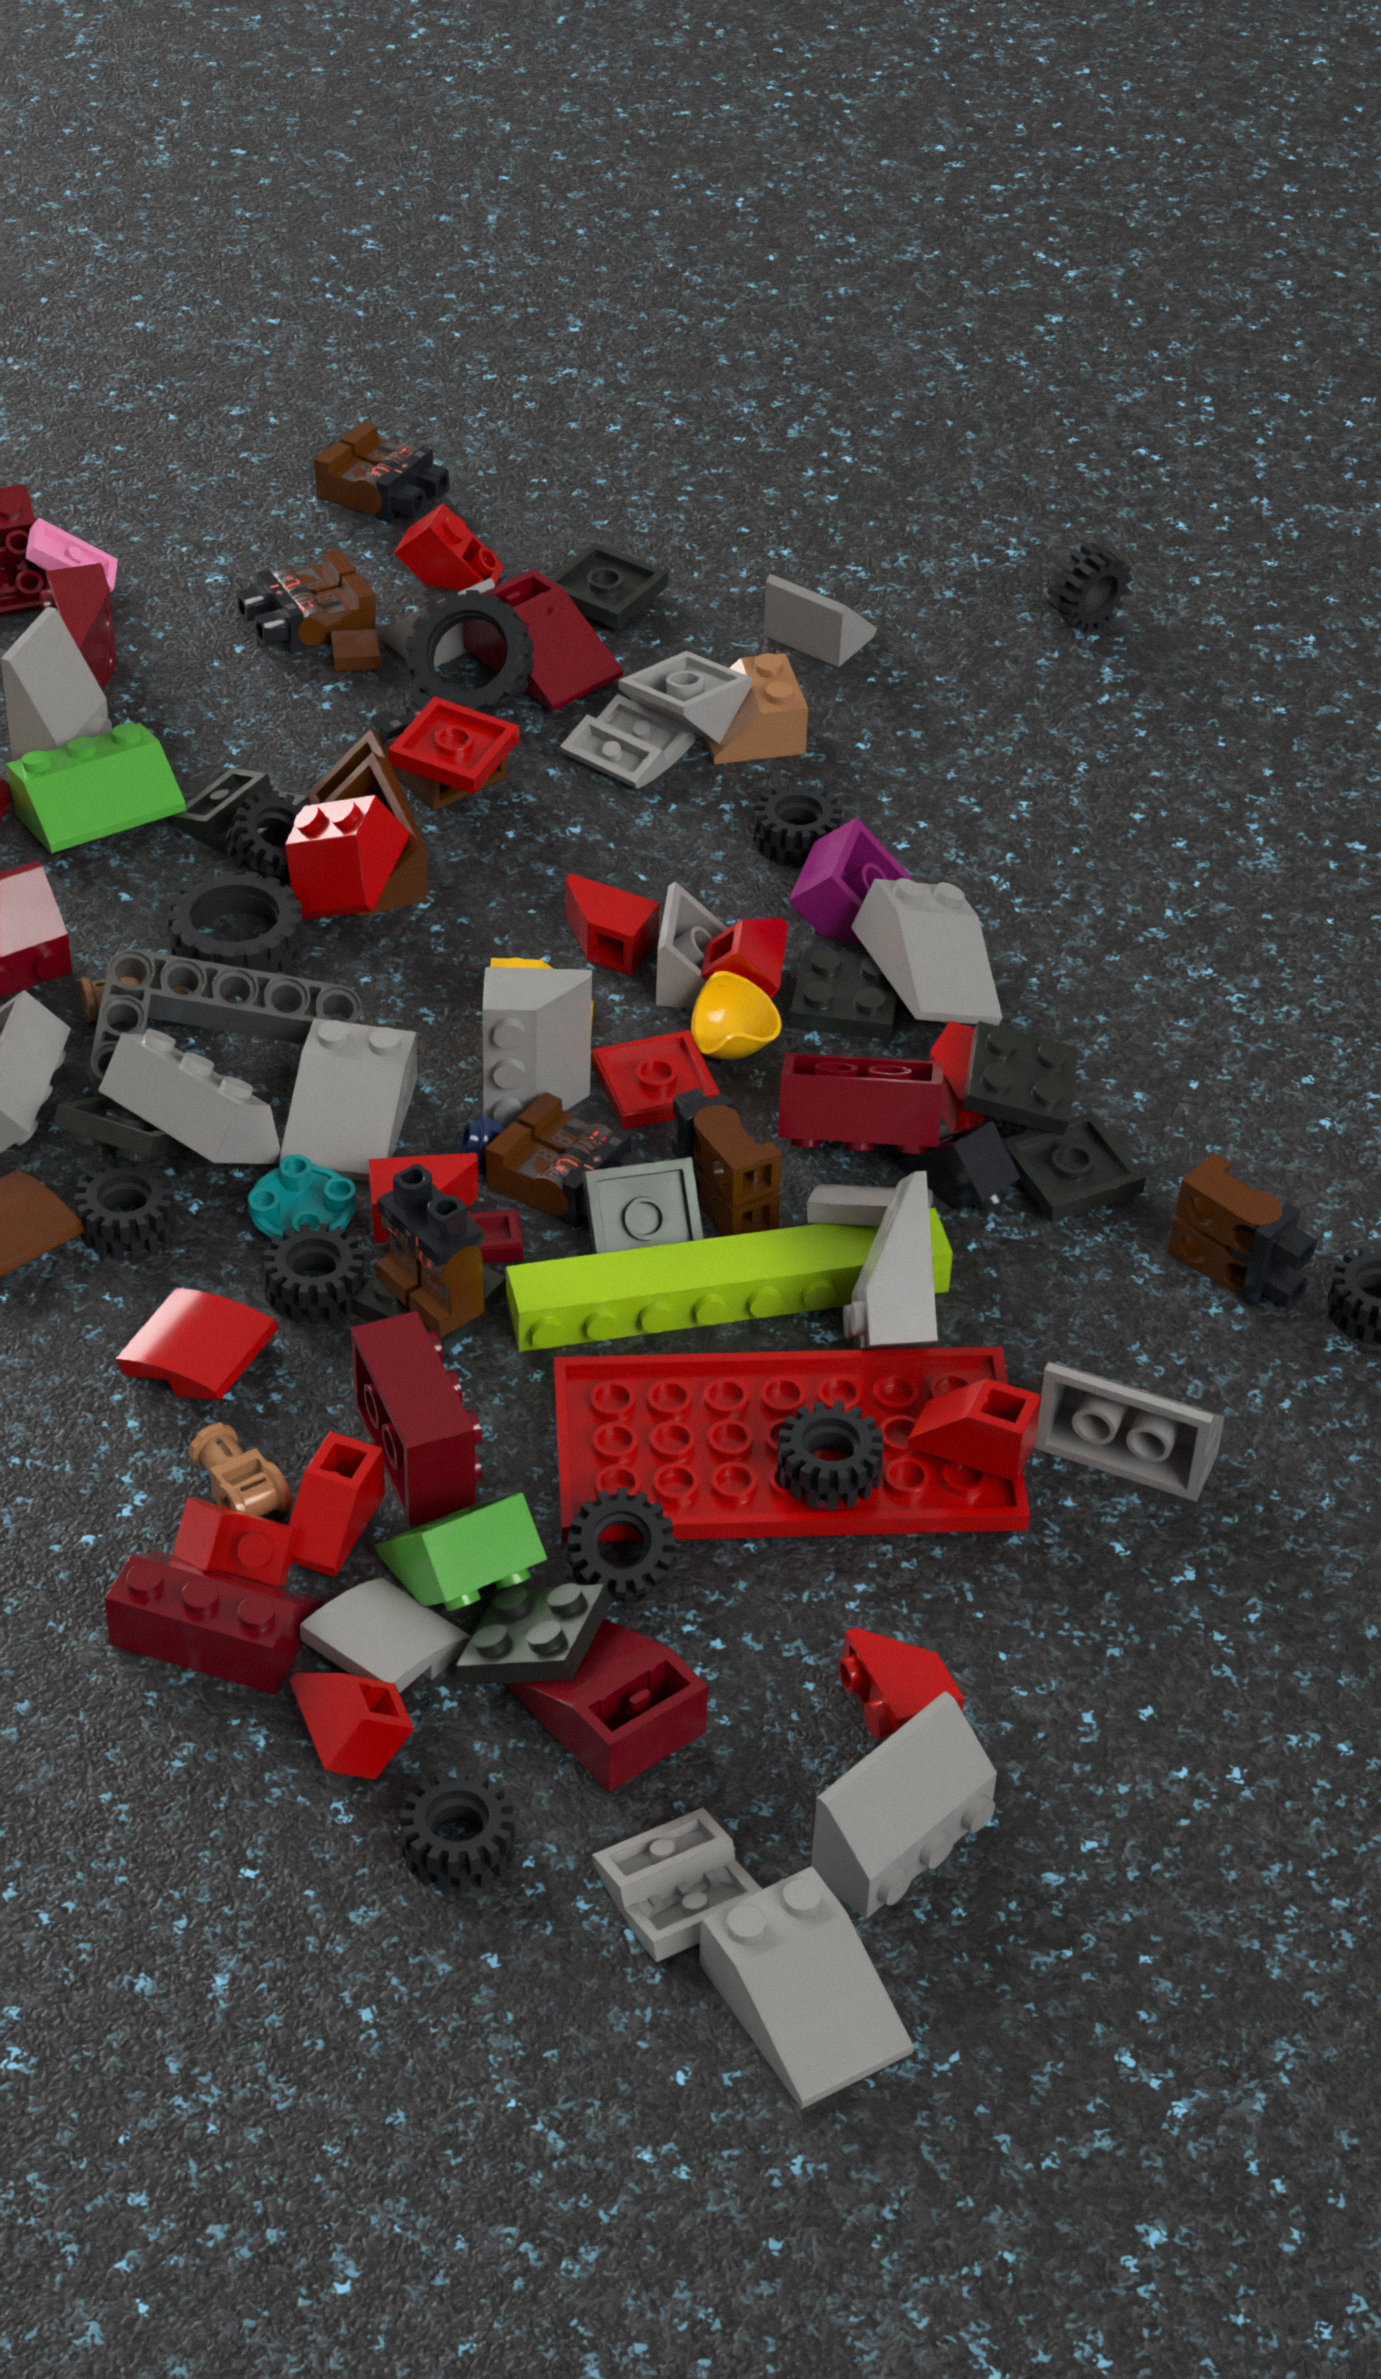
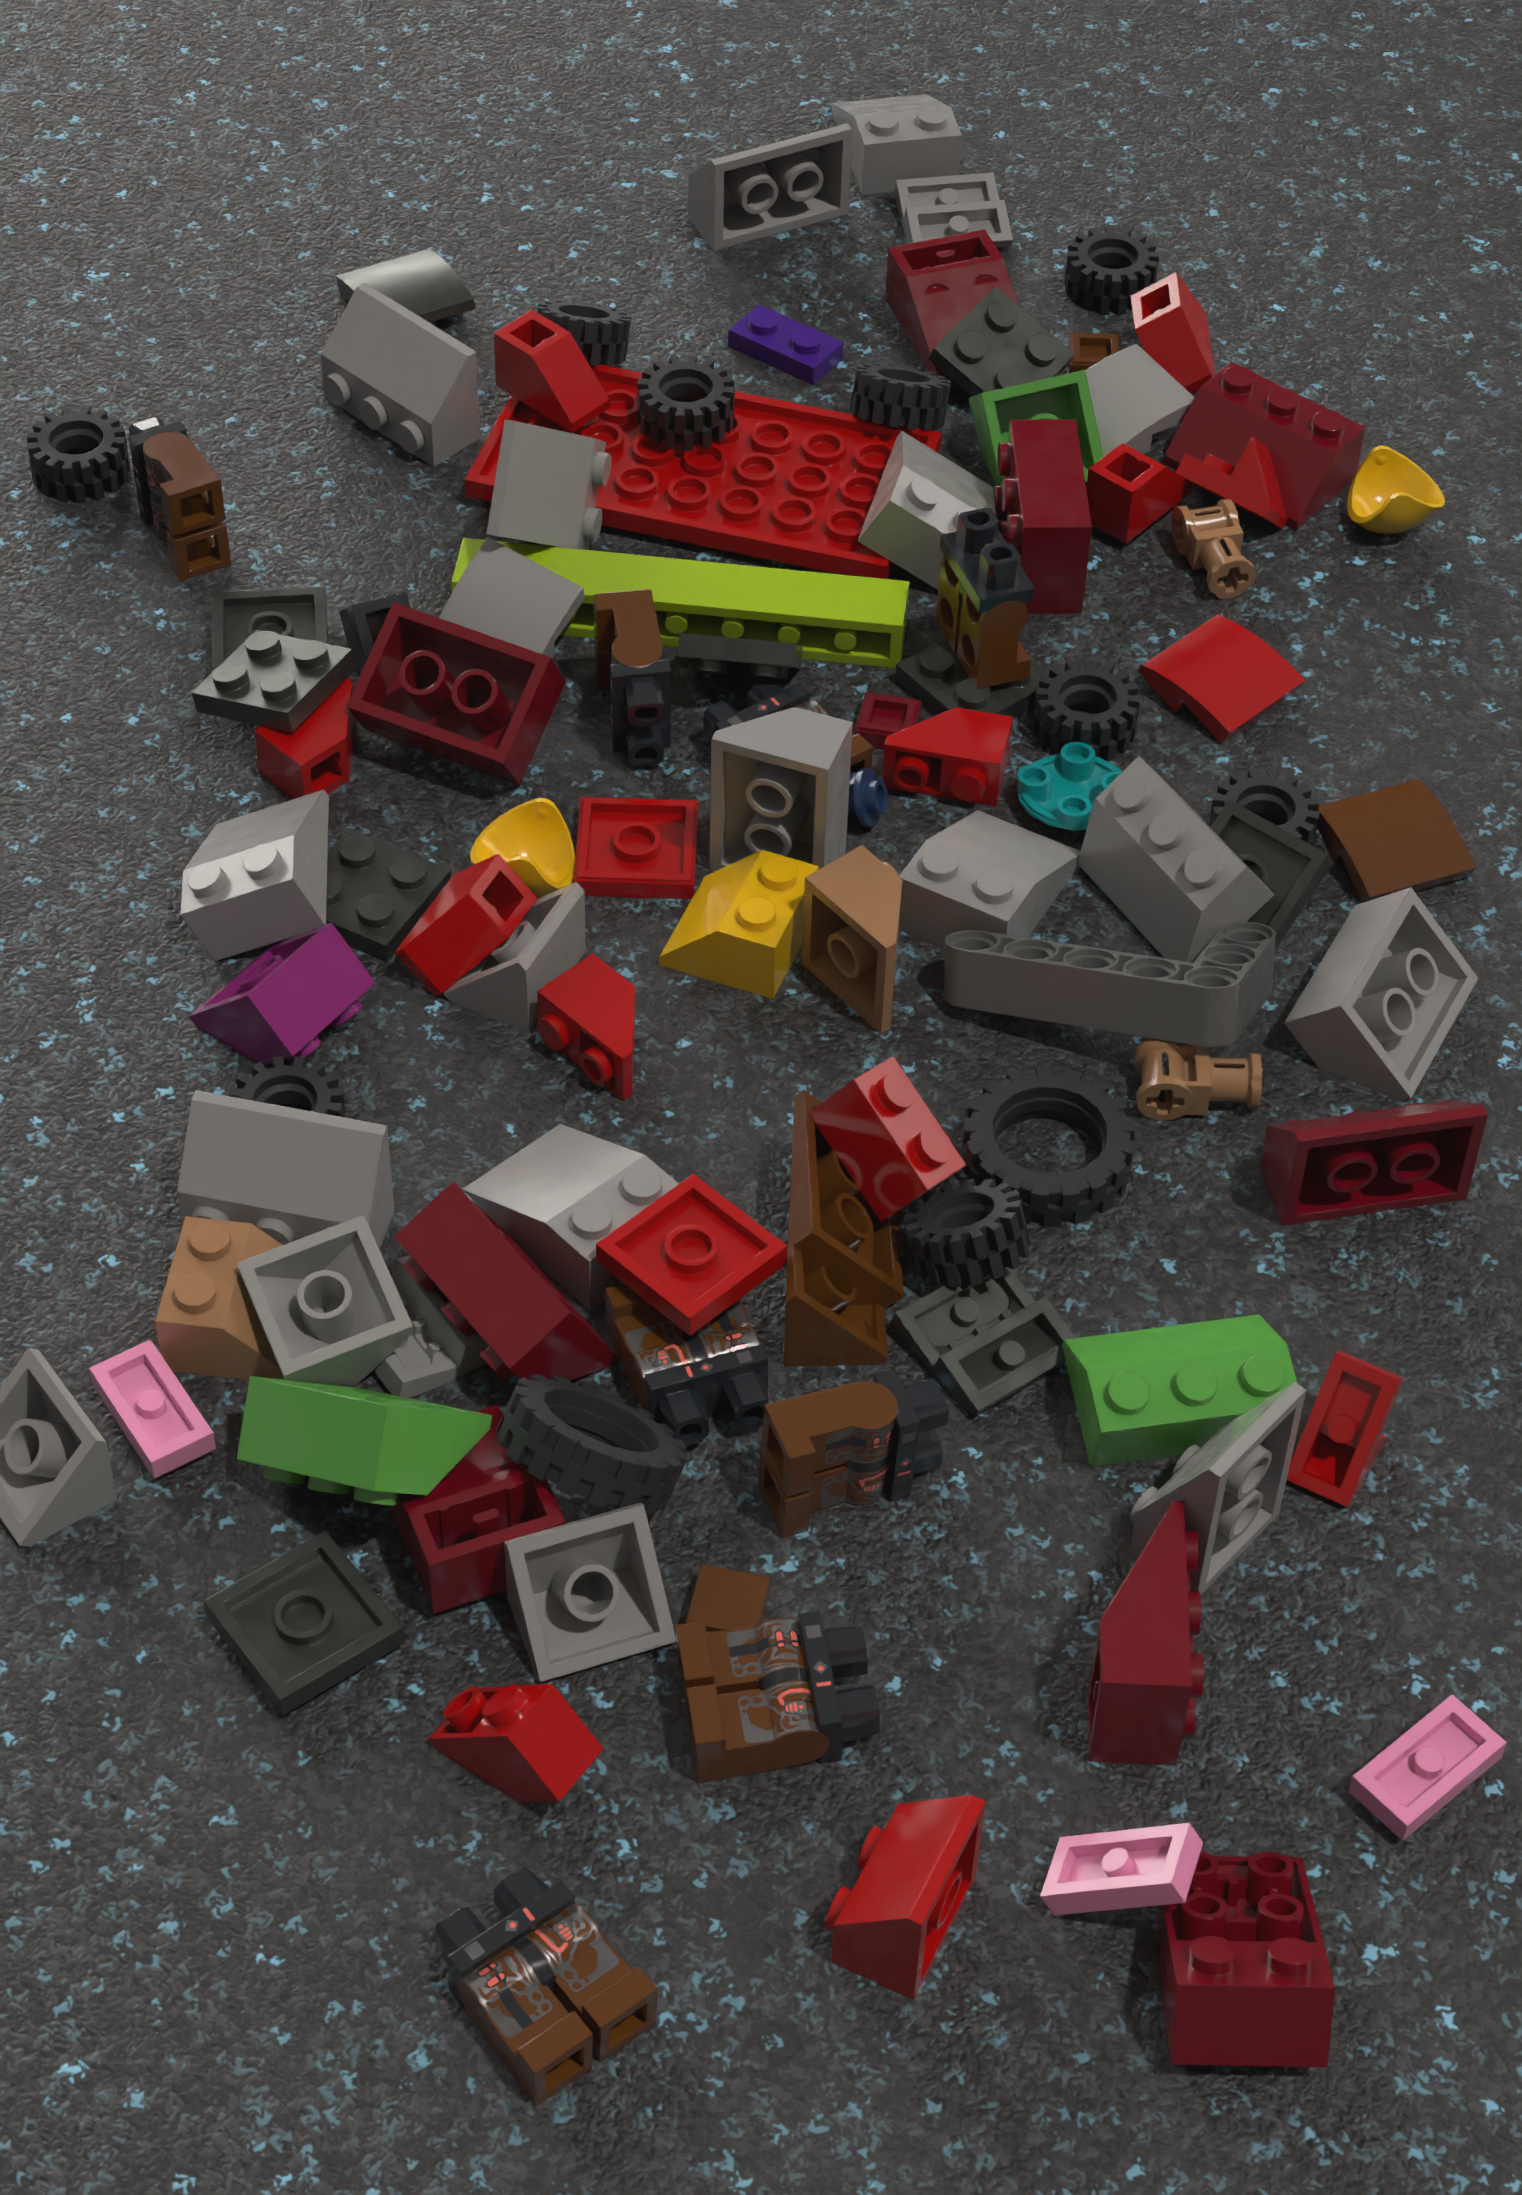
camera: 160 degrees left, 5 degrees up
red slope [838,1628,965,1741] -> none
none -> bright pink plate [89,1339,216,1479]
none -> light grey slope [177,1090,394,1250]
none -> bright green slope [237,1376,492,1506]
none -> pearl dark grey slope [336,249,476,322]
none -> dark red slope [394,1181,619,1382]
none -> light grey slope [462,1124,679,1311]
none -> black tyre [537,300,631,366]
none -> dark purple plate [728,304,844,385]
none -> reddish brown hips [758,1368,949,1539]
none -> medium nougat slope [801,845,903,1034]
none -> red slope [825,1795,986,2000]
none -> light grey slope [858,431,996,590]
none -> reddish brown tile [1067,332,1121,373]
none -> yellow helmet [1347,446,1445,535]

